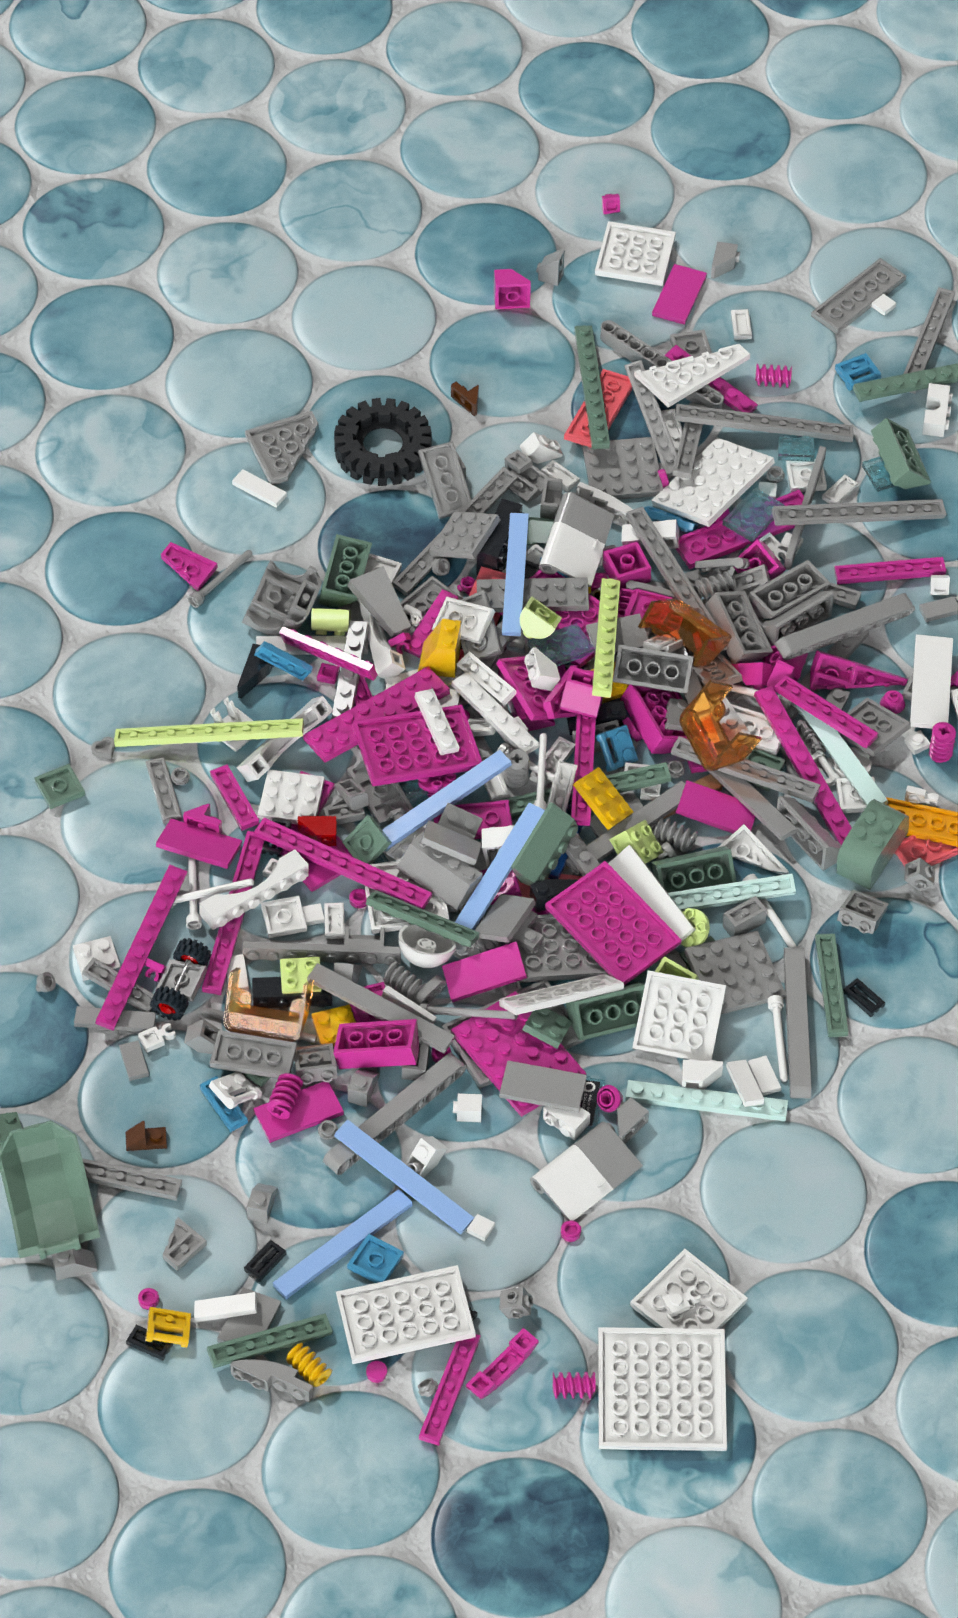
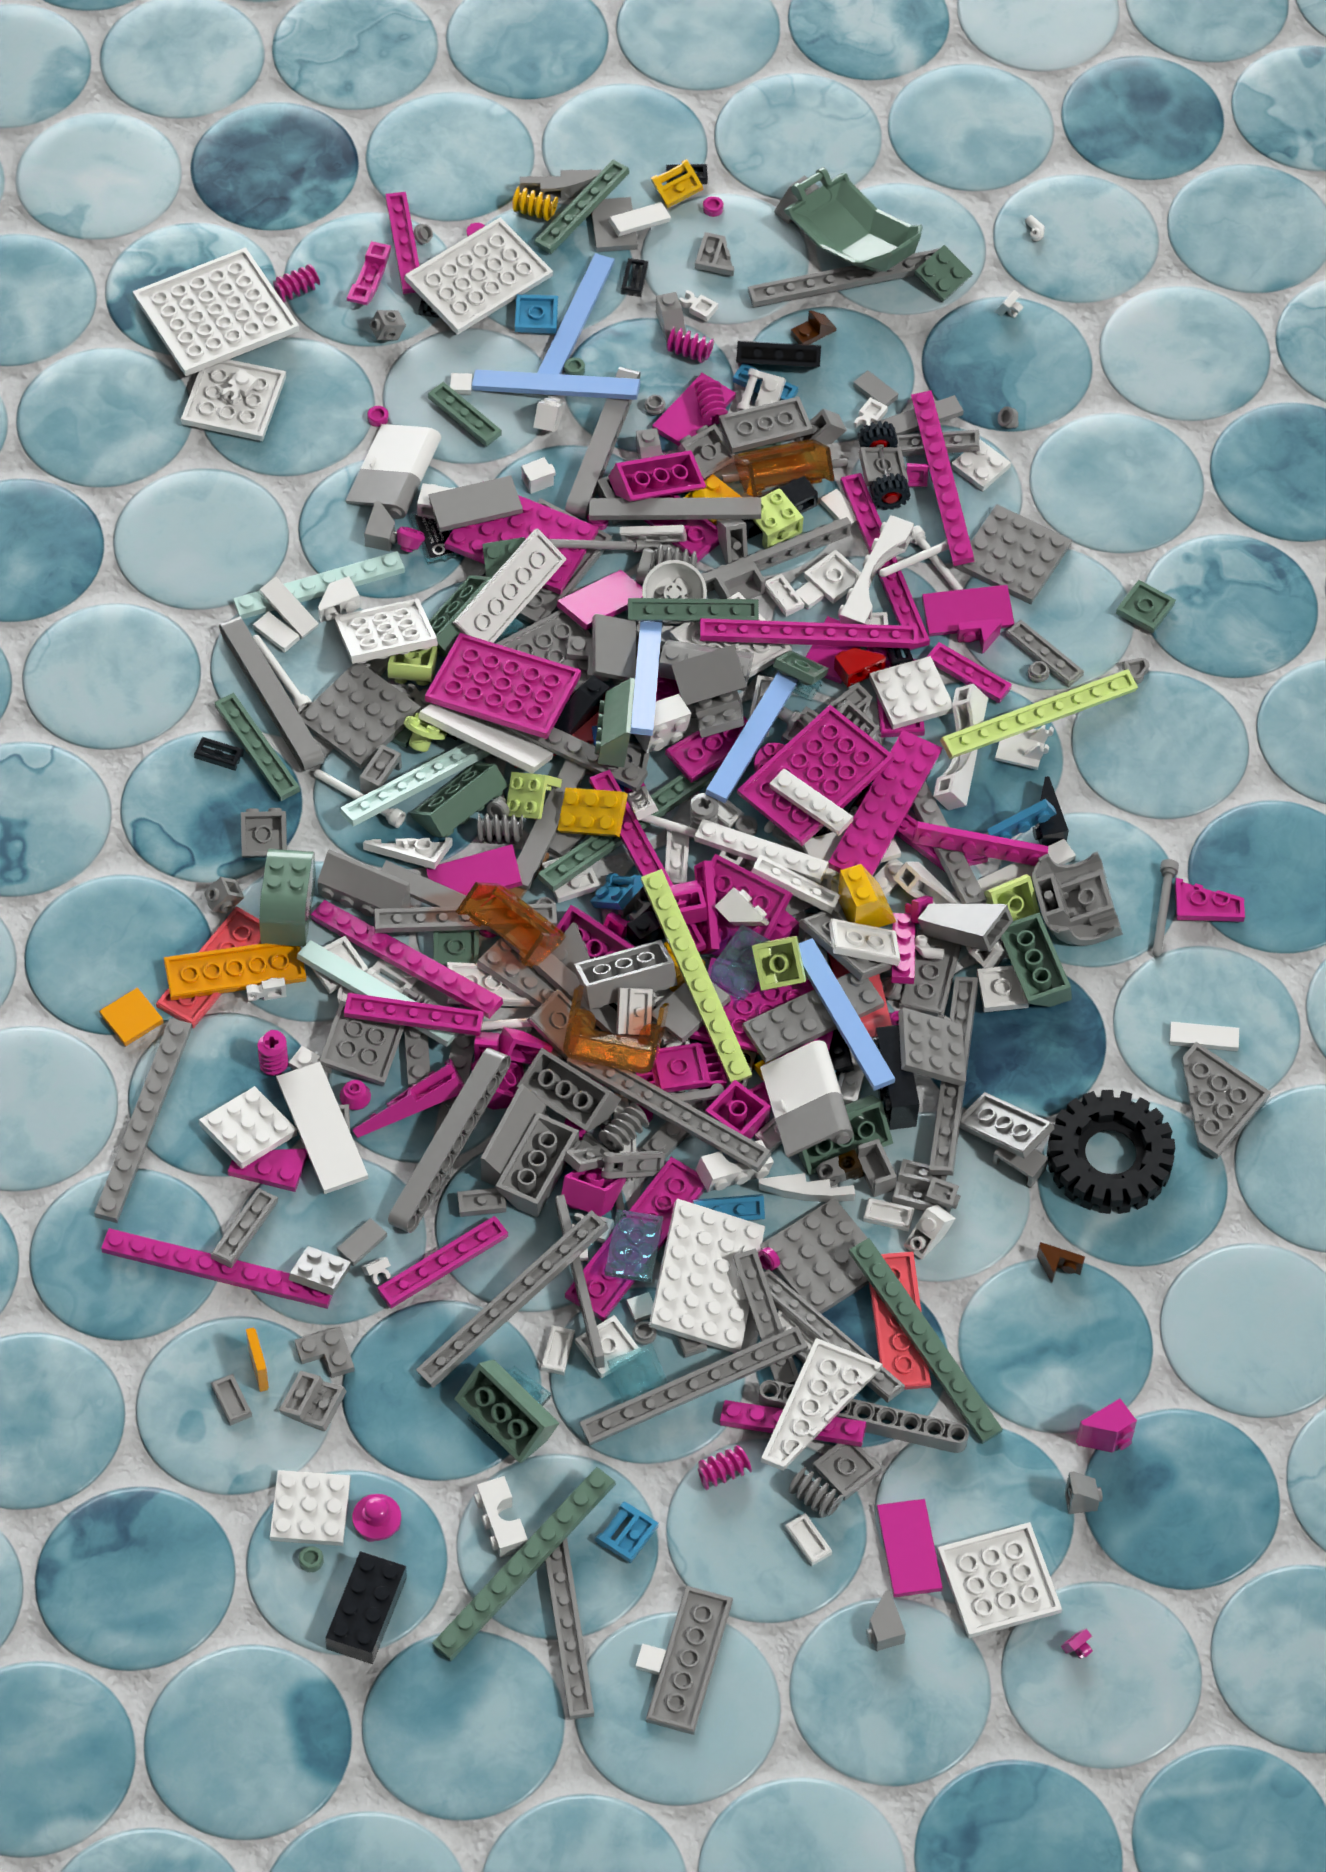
camera: 150 degrees right, 5 degrees up
white piece [533,733,547,810] -> none
none -> sand green plate [428,382,502,447]
none -> sand green tile [564,357,585,376]
none -> dark pink piece [667,326,714,363]
none -> white plate [679,290,718,322]
none -> black brick [736,340,821,367]
none -> light grey piece [789,1467,844,1518]
none -> light grey plate [956,504,1072,604]

